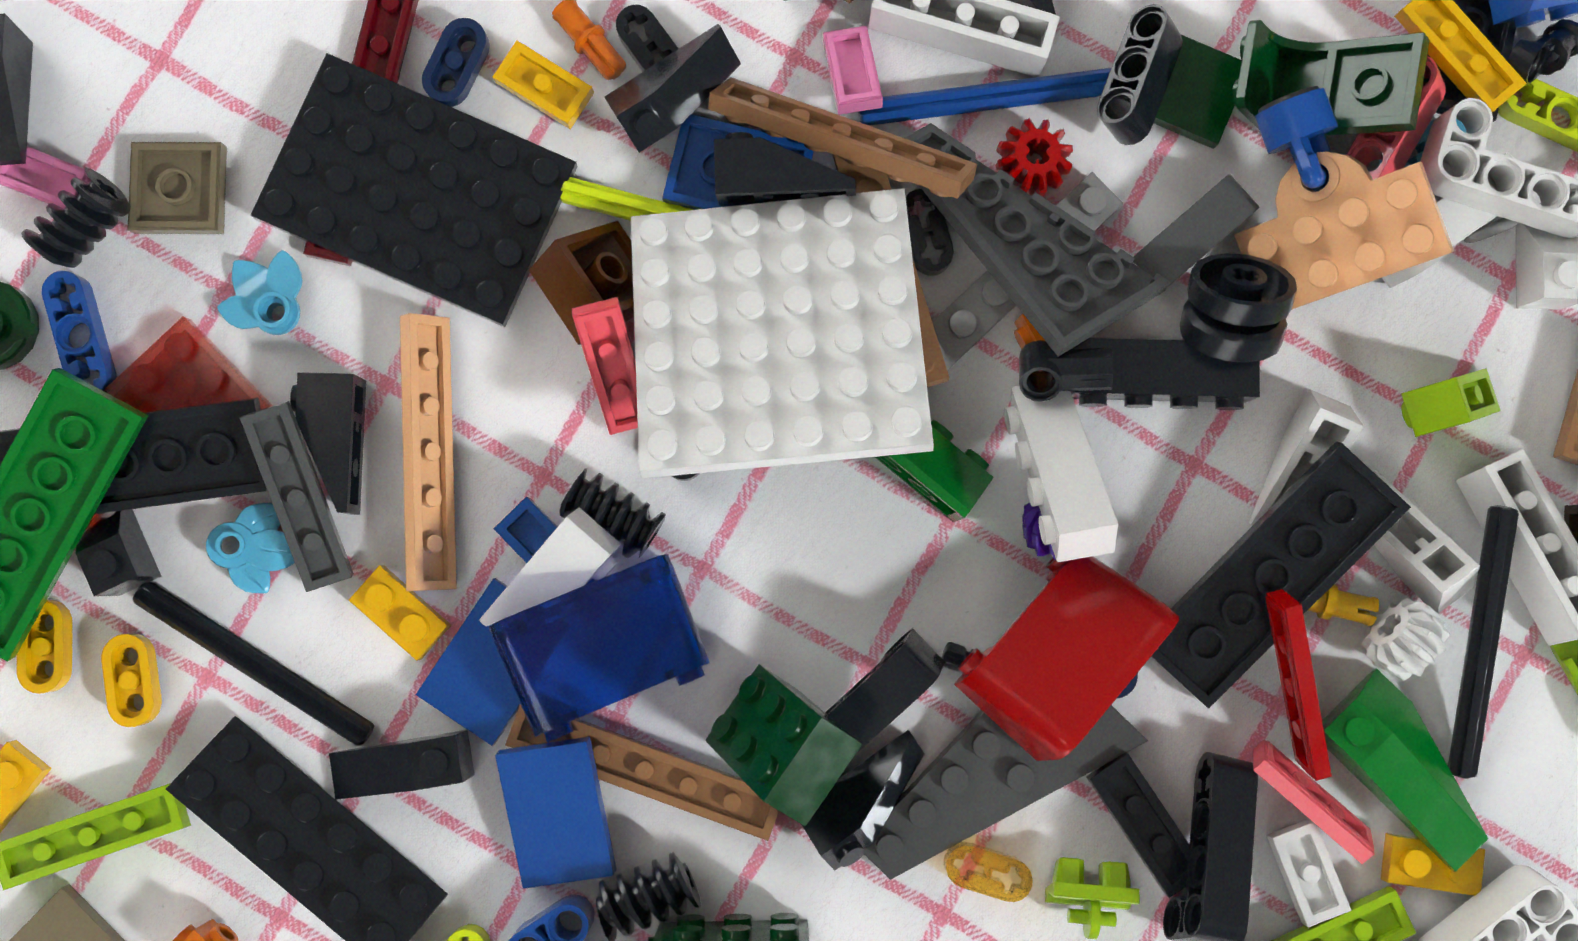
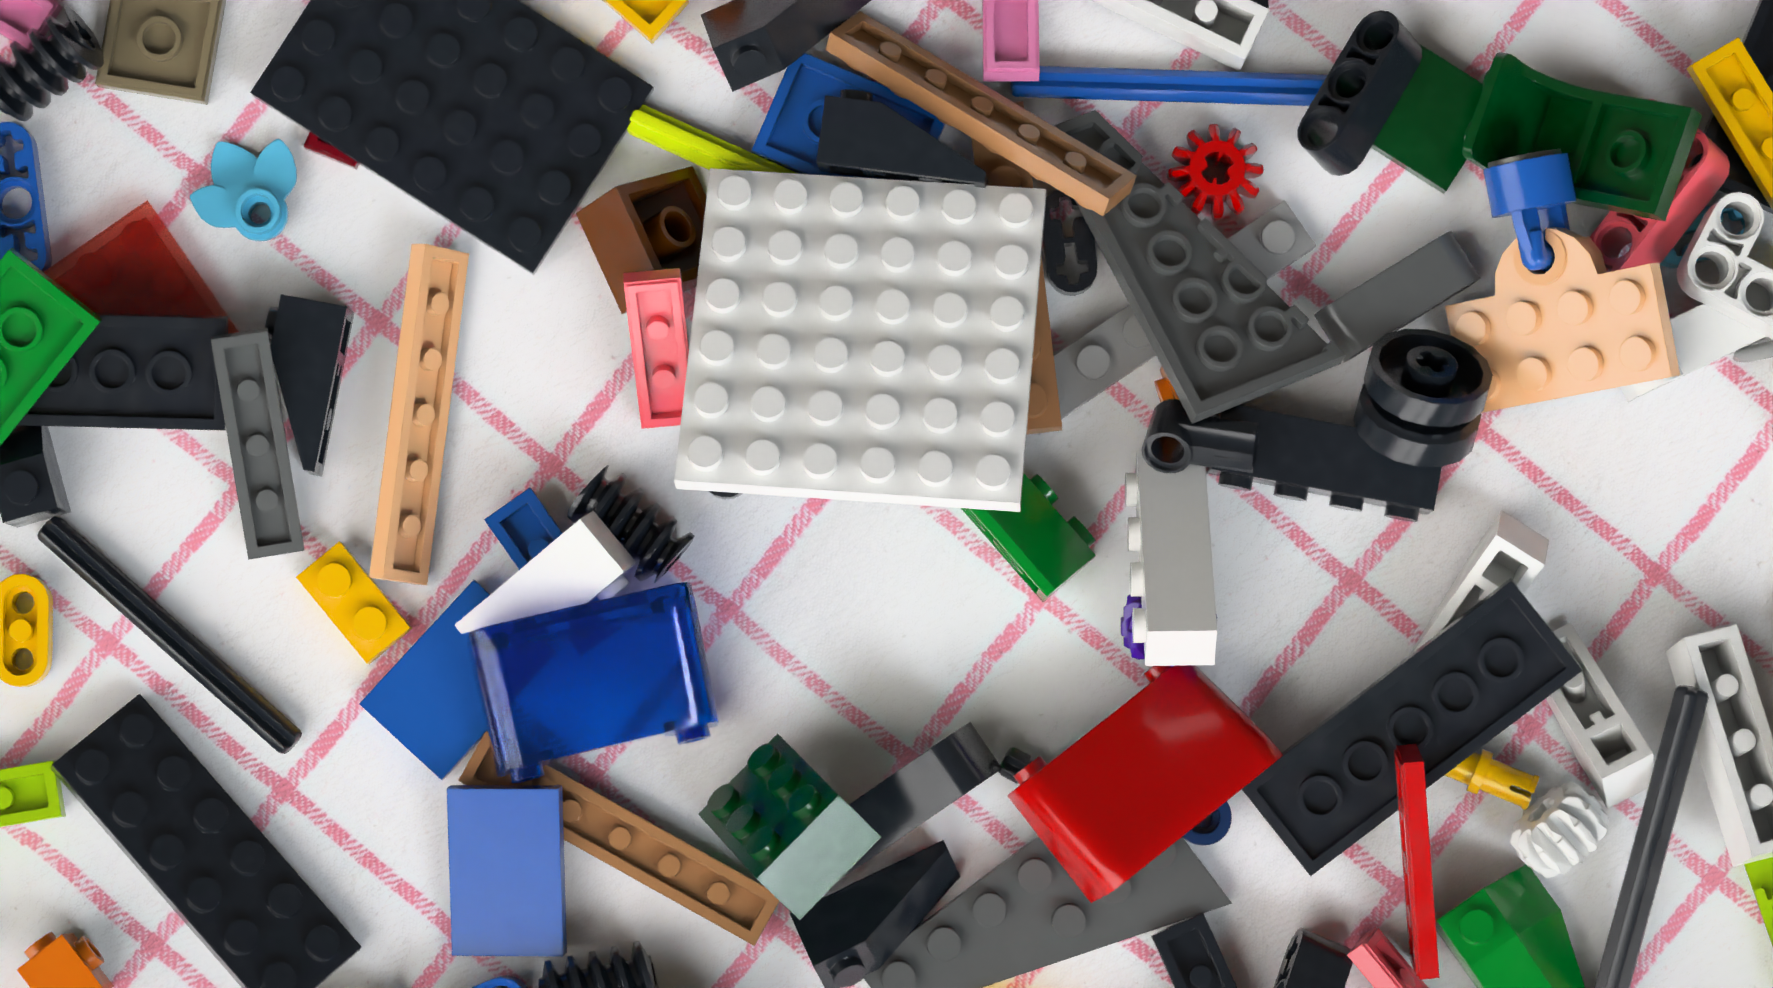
camera: 15 degrees right, 0 degrees up
medium azure plate [206,503,295,593] -> none
black slope [329,730,475,800] -> none
lime slope [1401,368,1501,437] -> none

